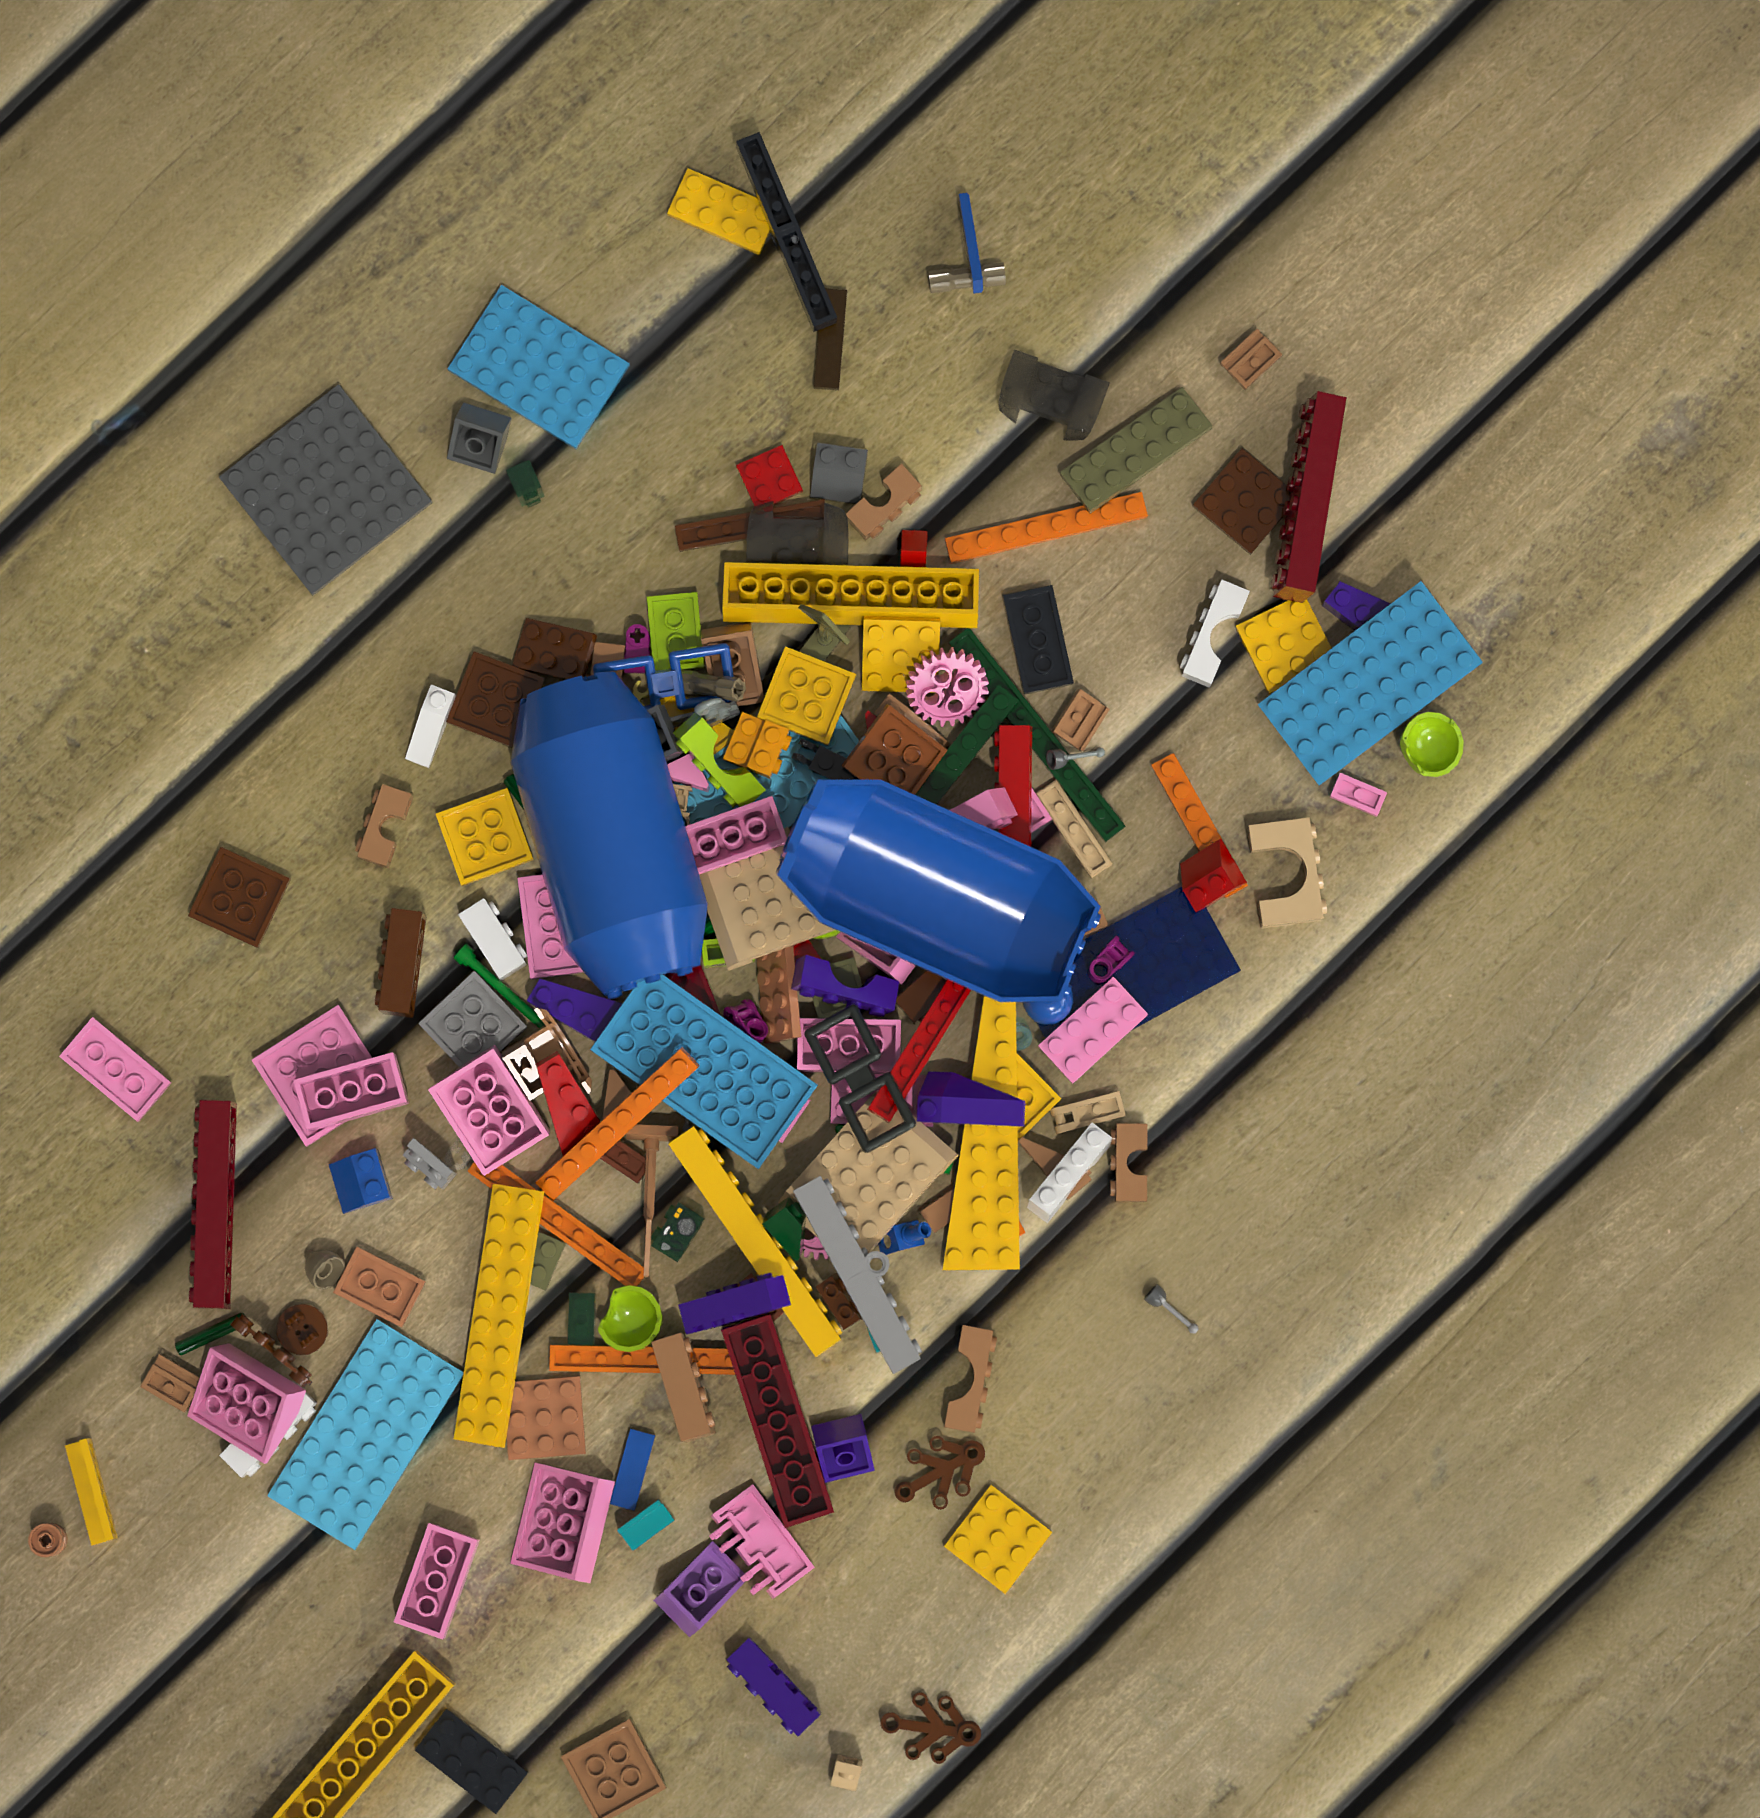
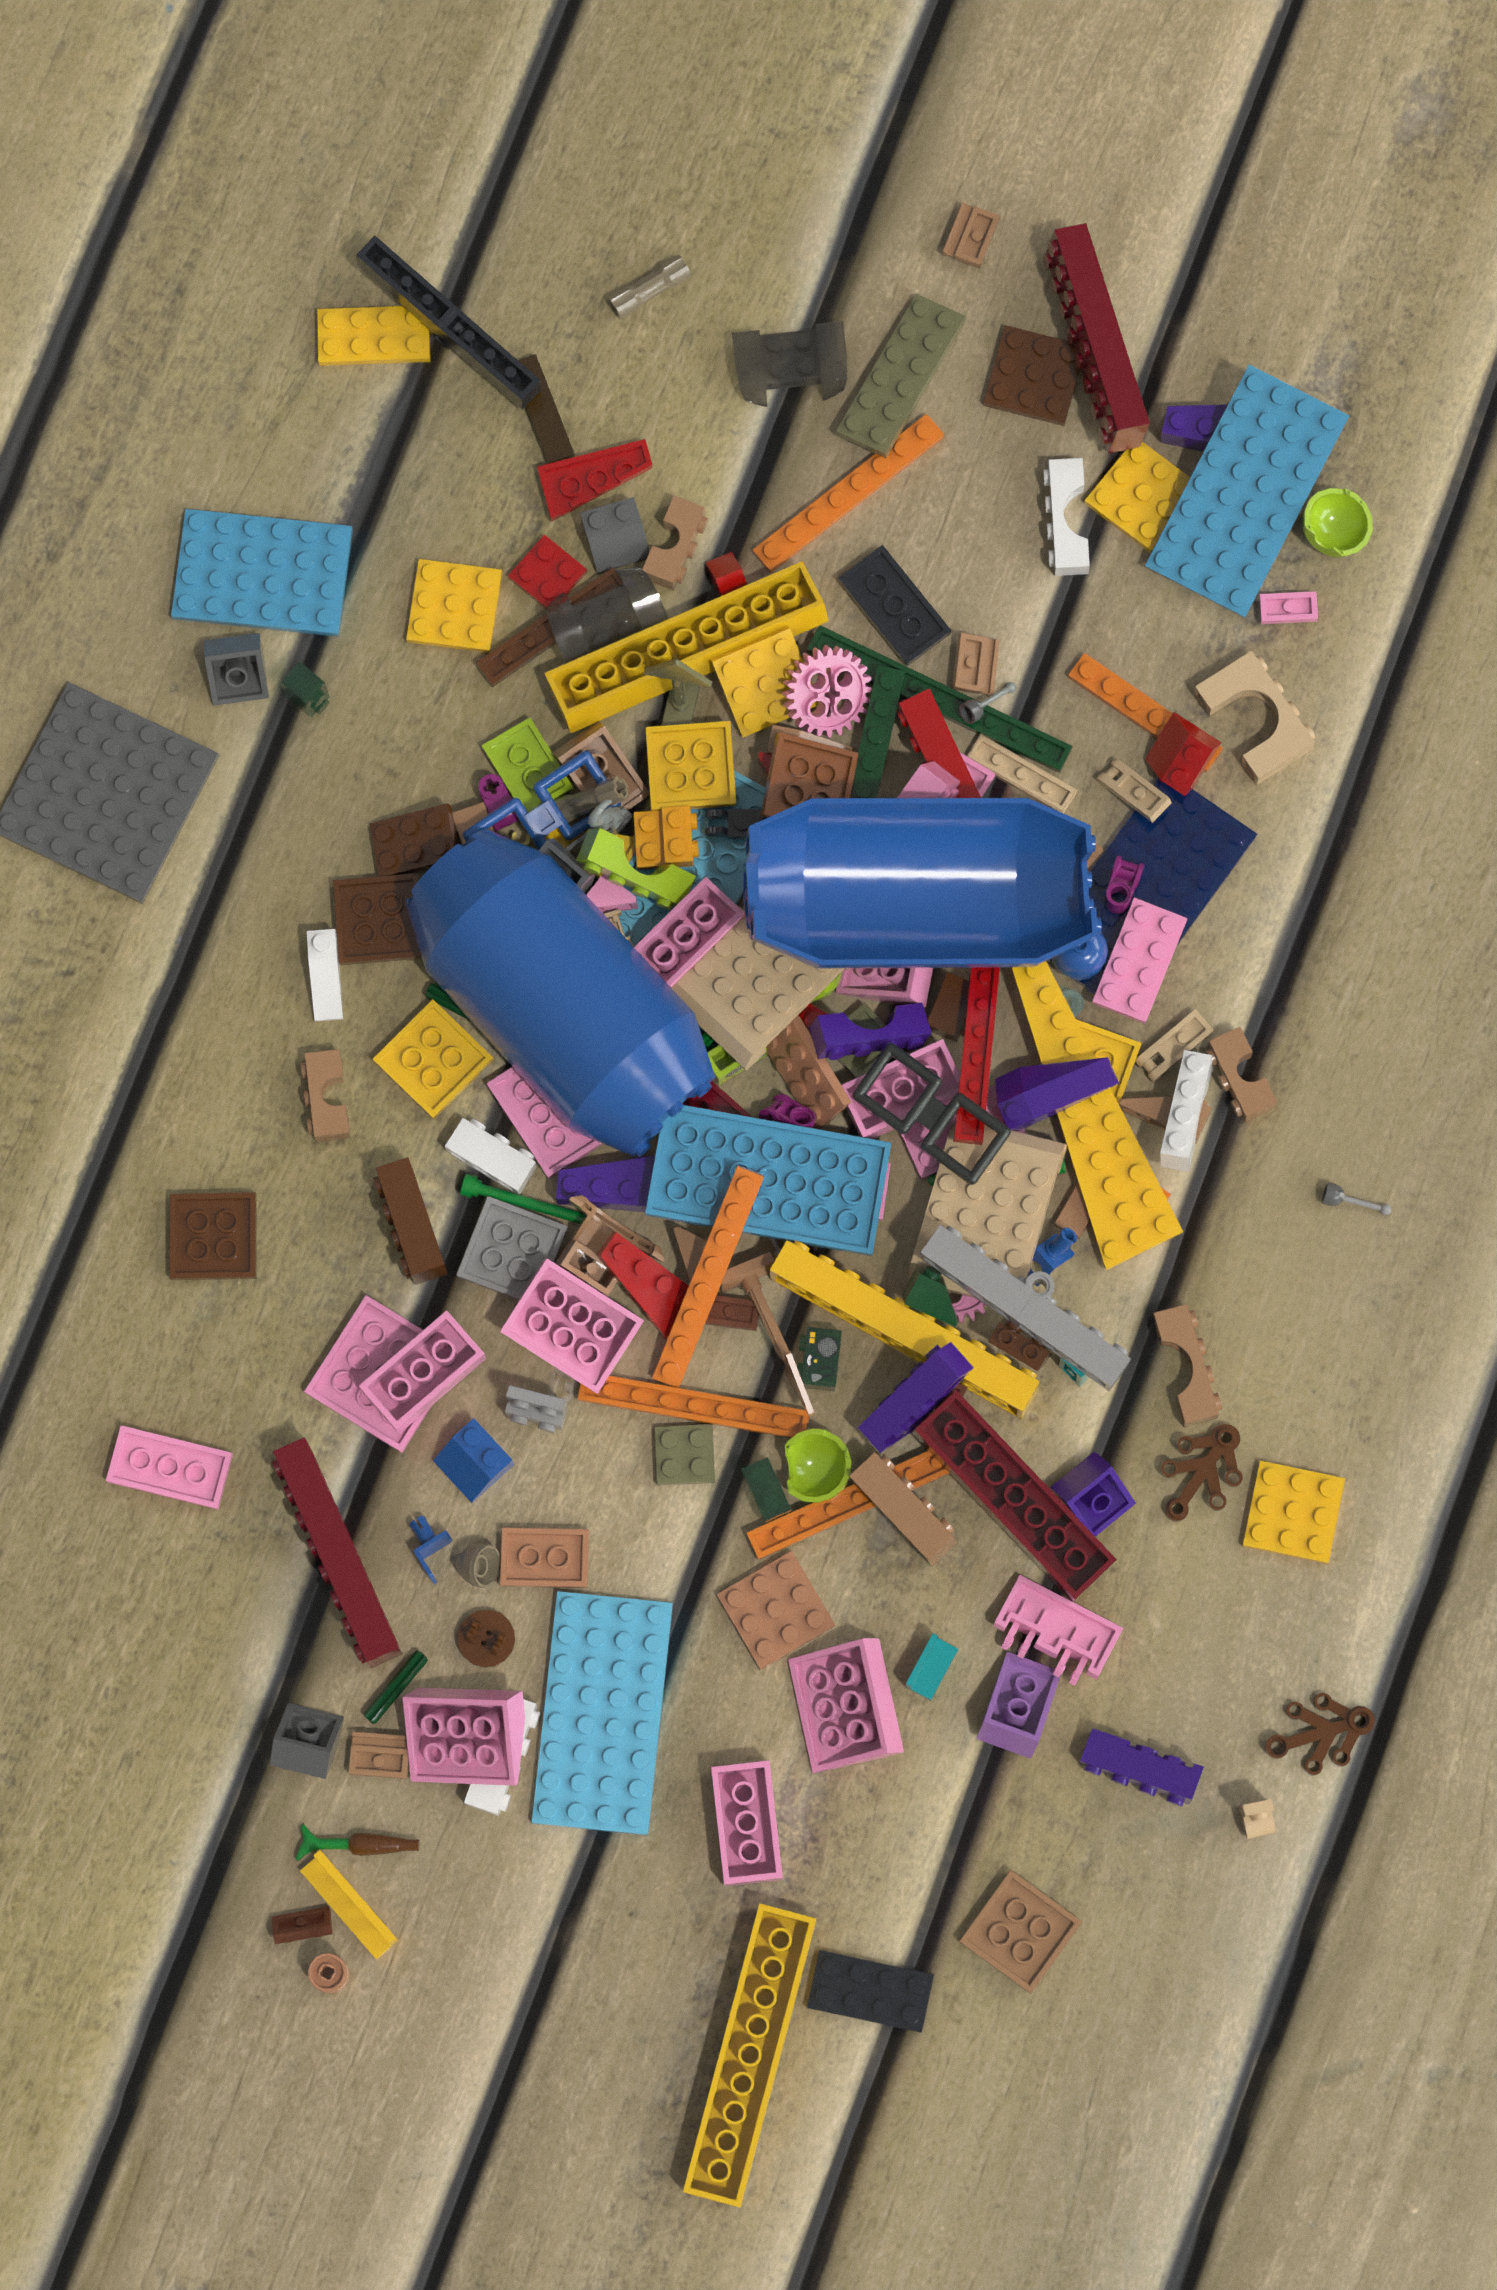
camera: 20 degrees left, 5 degrees down
reddish brown plant [230,1314,313,1388] -> none
yellow plate [453,1184,544,1448] -> none
blue tile [610,1429,656,1511] -> none
blue tile [959,193,983,294] -> none
none -> dark grey slope [270,1703,344,1779]
none -> copper plate [272,1906,333,1944]
none -> reddish brown piece [296,1824,420,1861]
none -> yellow plate [406,559,503,653]
none -> blue bracket [409,1516,453,1584]
none -> red wing [537,439,653,522]
none -> tan plate [1096,758,1172,823]

